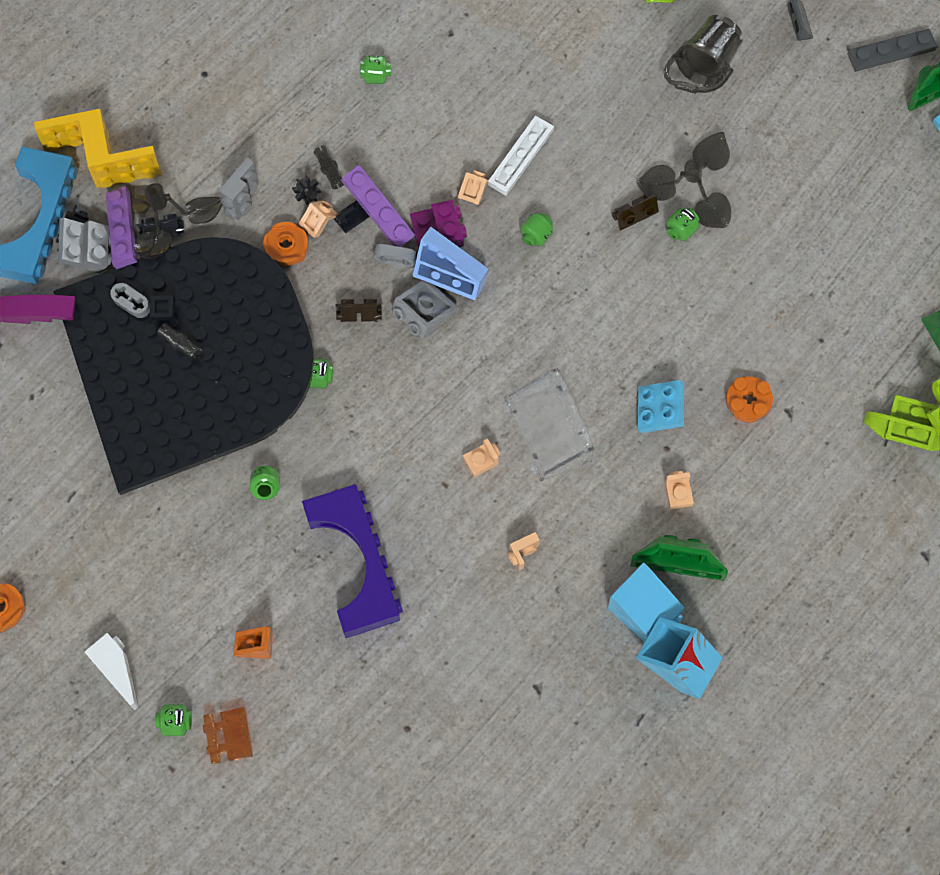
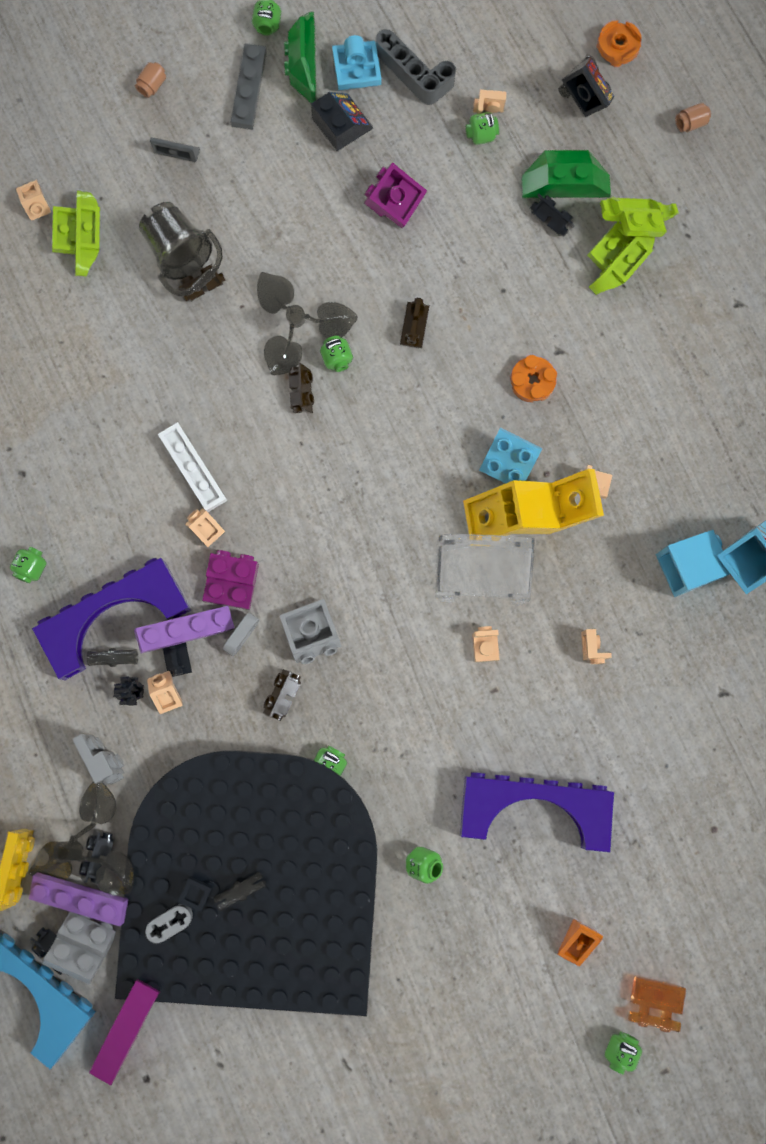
camera: 70 degrees left, 10 degrees up
white slope [85,633,138,710] -> none
orange plate [263,222,309,266] -> none
light blue wedge [413,227,489,300] -> none
bright green head [520,213,554,246] -> none
green wedge [630,535,728,581] -> none
none -> dark purple arch [32,558,192,681]
none -> dark brown hinge [178,264,226,302]
none -> black slope [311,92,373,152]
none -> magenta plate [364,162,427,228]
none -> dark brown hinge [400,298,430,348]
none -> yellow bracket [463,469,604,546]
none -> black hinge [530,194,574,237]

